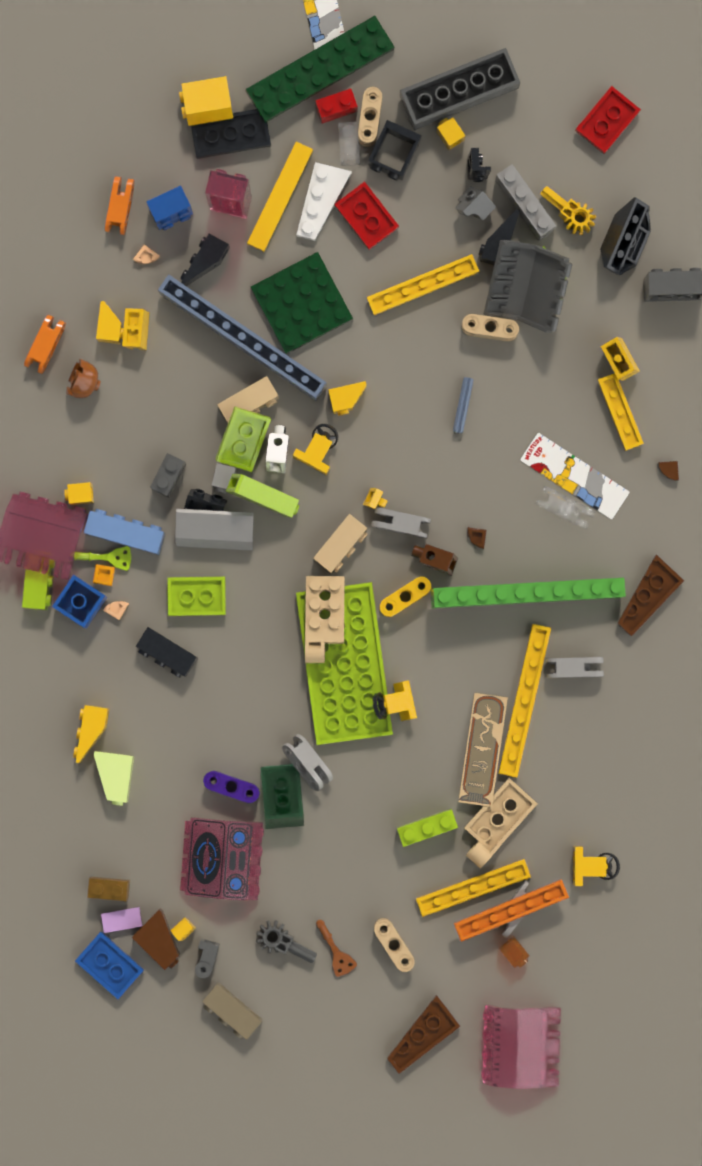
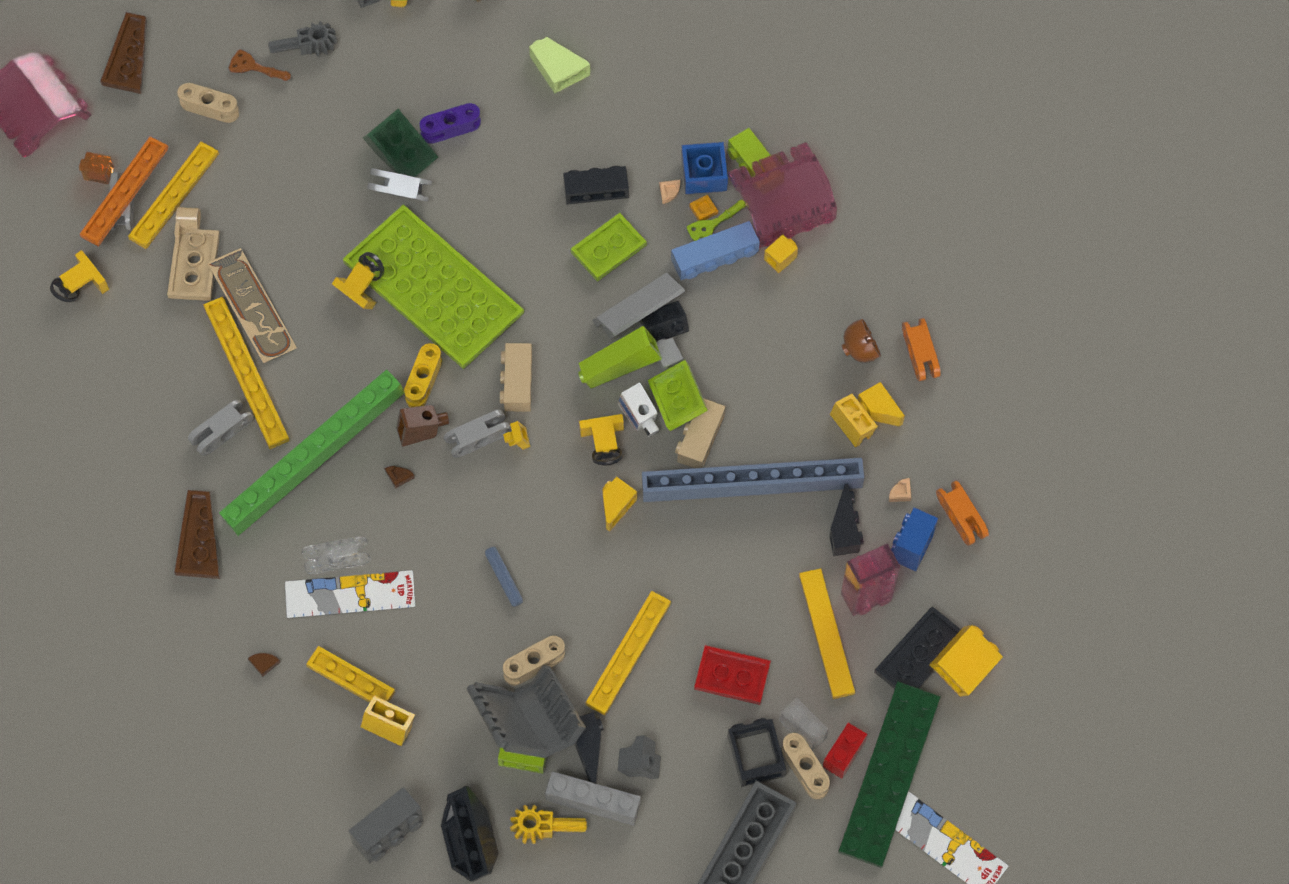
camera: 140 degrees right, 20 degrees down
yellow slope [73,705,109,763] -> none
dark grey brick [150,453,186,498] -> none
clear pink hinge [180,817,264,900] -> none
dark green plate [251,252,353,354] -> none
white wing [296,162,352,241] -> none
tan hinge [305,576,345,663] -> none
lime brick [397,809,458,847] -> none
yellow brick [436,117,465,150] -> none
black bracket [467,148,491,182] -> none

